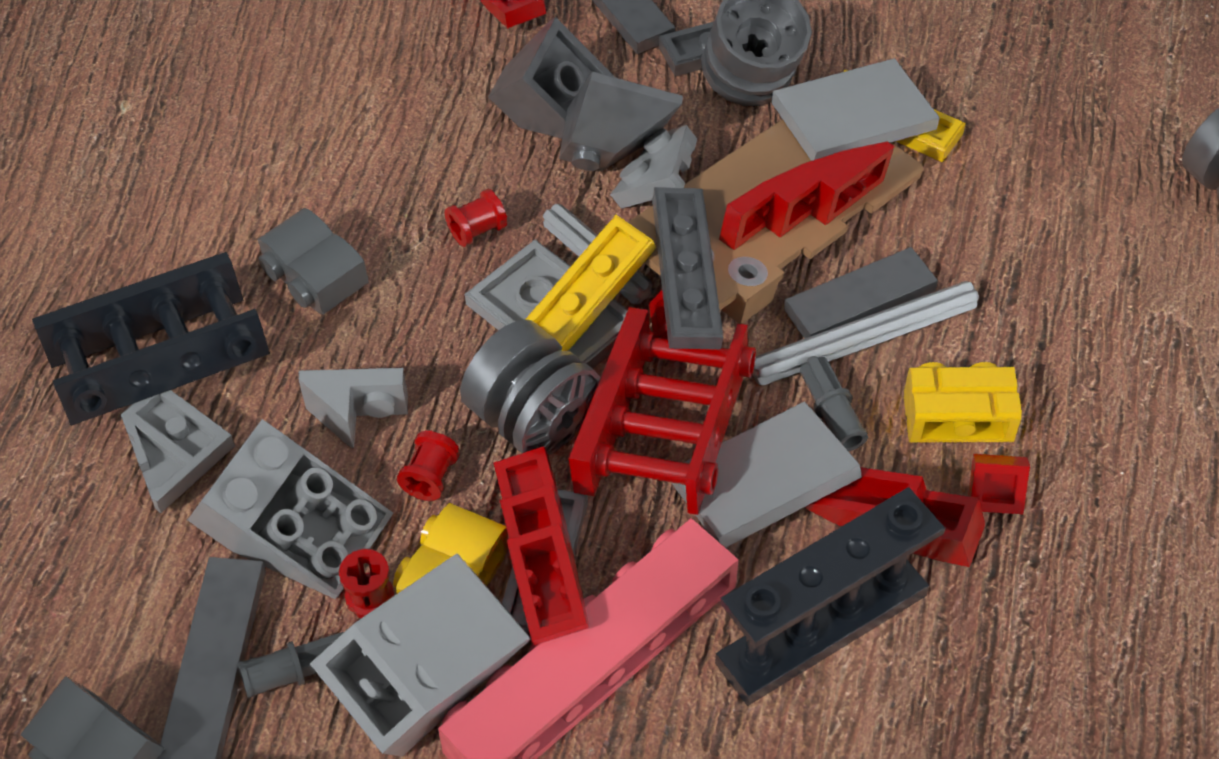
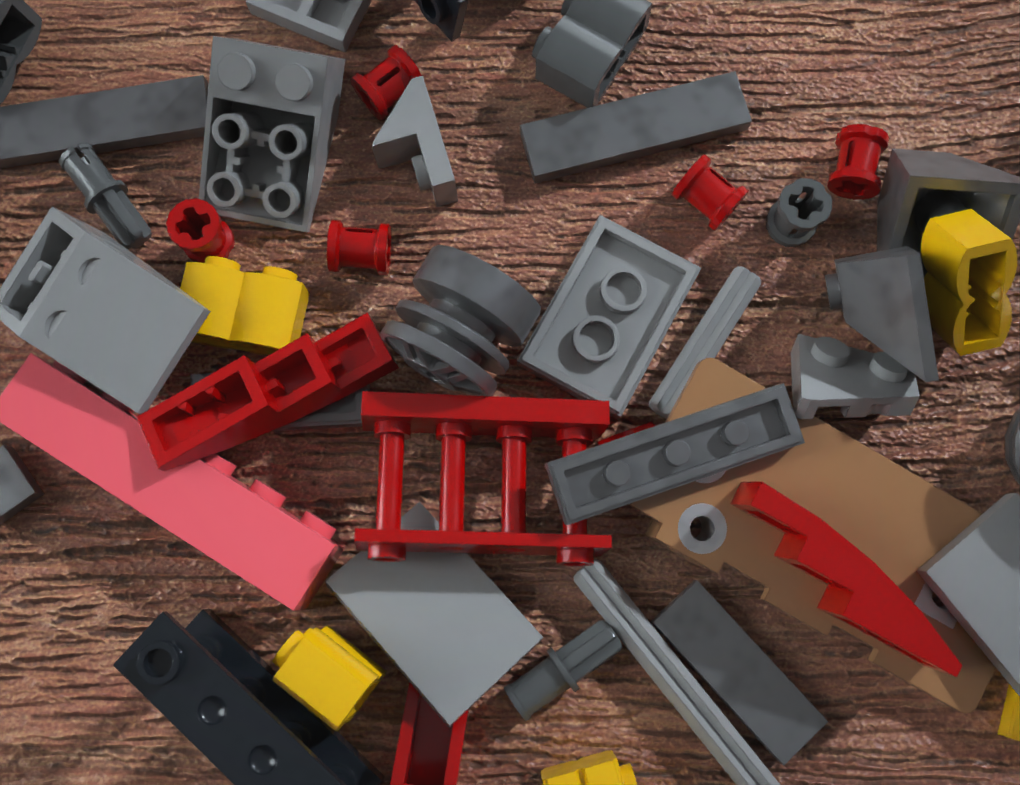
camera: 75 degrees right, 25 degrees up
yellow tile [525,215,657,351] -> none
none -> yellow brick [272,625,387,732]
none -> red bush [350,45,422,121]
none -> flat silver tile [520,71,752,184]
none -> dark grey bush [766,178,832,247]
none -> red bush [827,124,890,200]
none -> yellow brick [921,209,1017,356]

